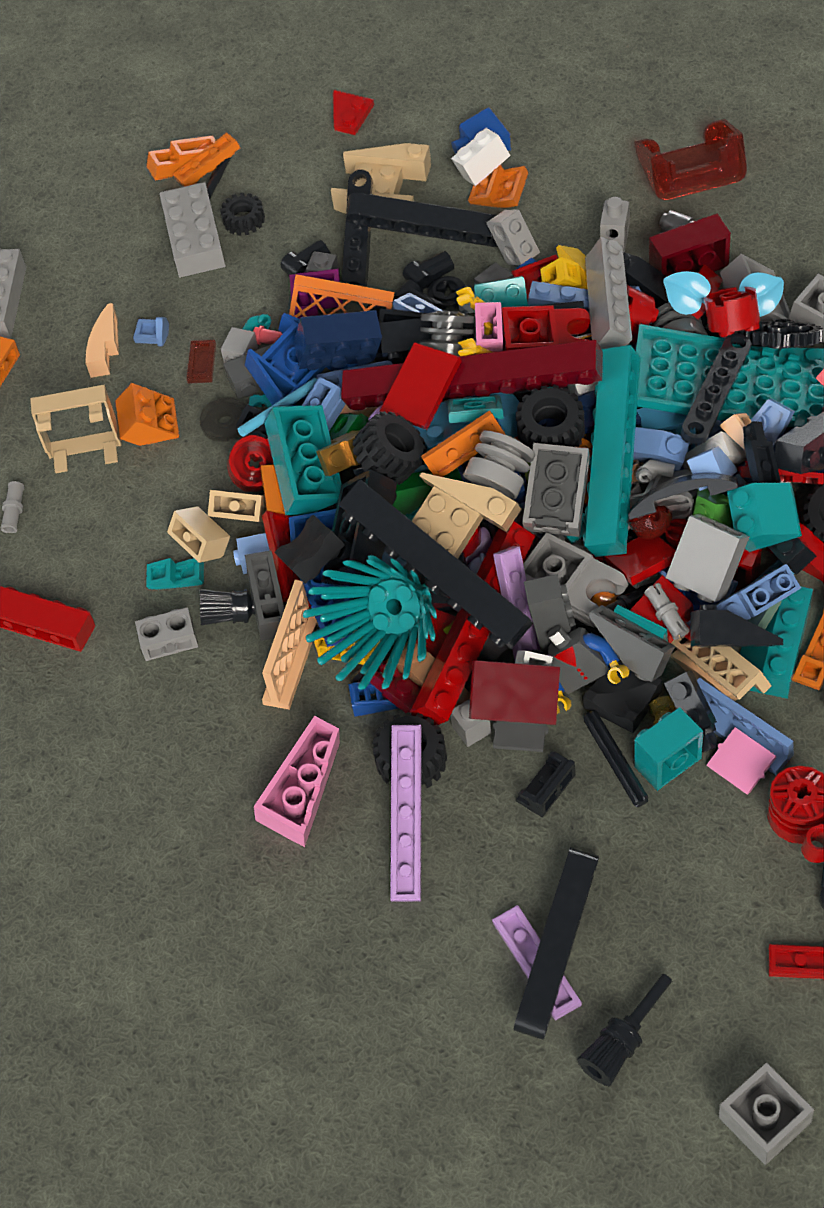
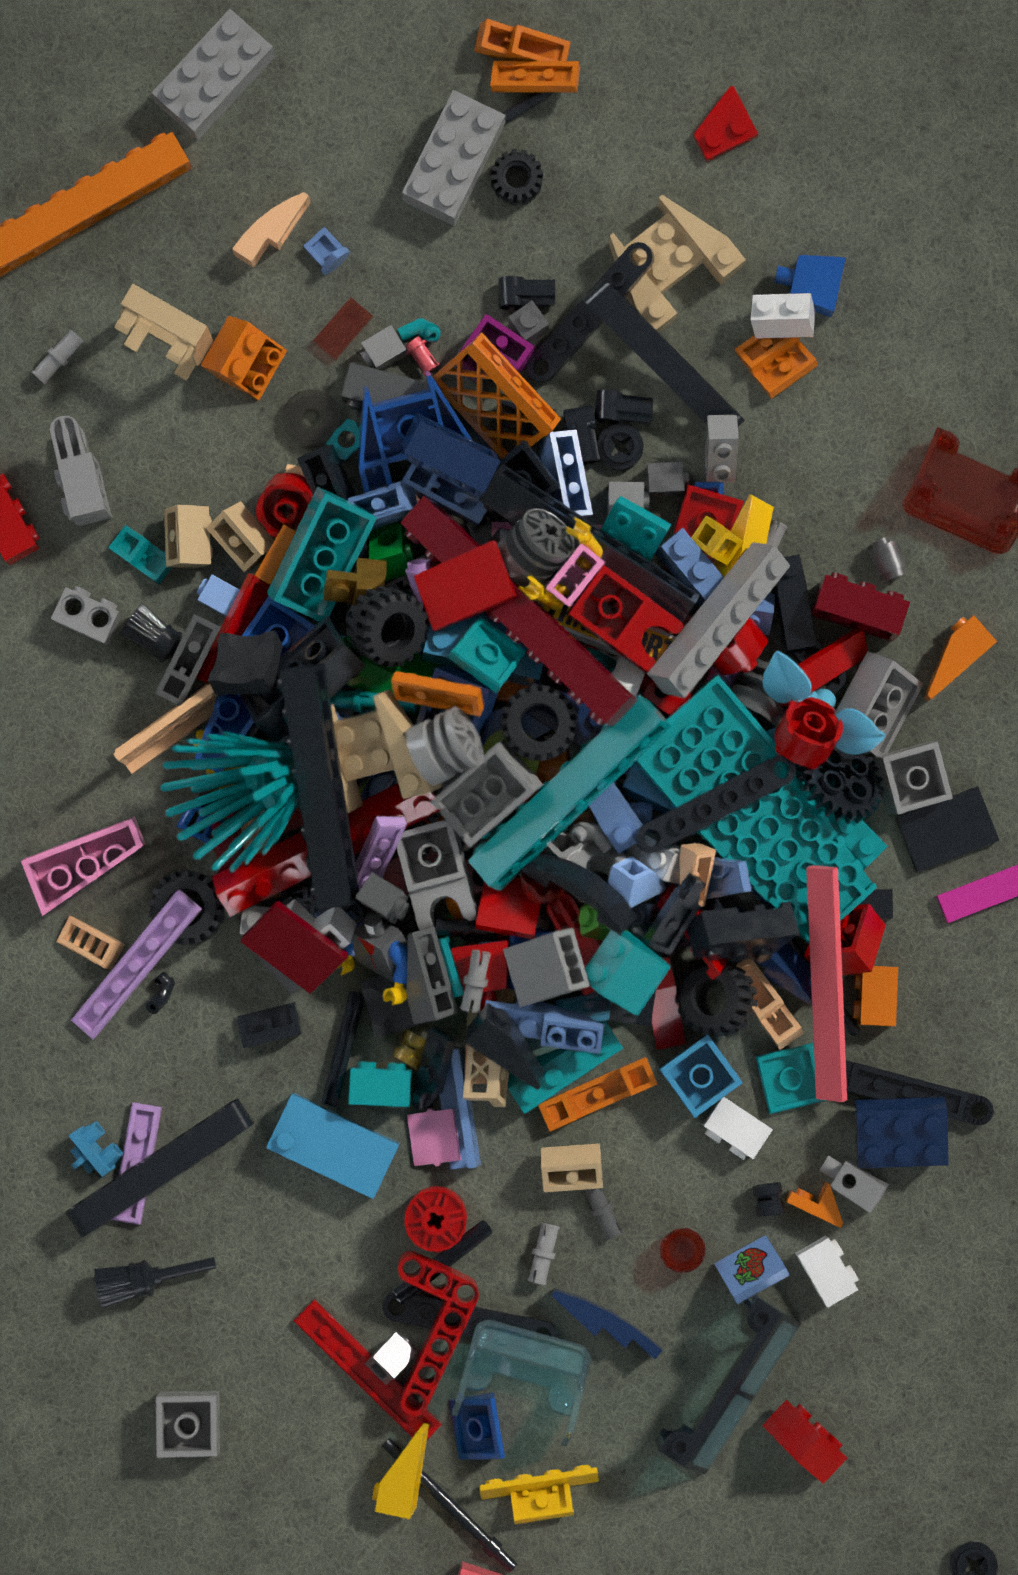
camera: 25 degrees right, 30 degrees up
medium azure bar [238,378,318,437] -> none
light grey torso [600,197,630,252] -> none
none -> light grey brick [50,415,112,526]
none -> light nougat slope [56,916,125,970]
none -> dark azure hips [69,1121,123,1177]
none -> black arm [146,972,175,1014]
none -> dark azure brick [266,1093,400,1199]
none -> orange slope [924,616,997,702]

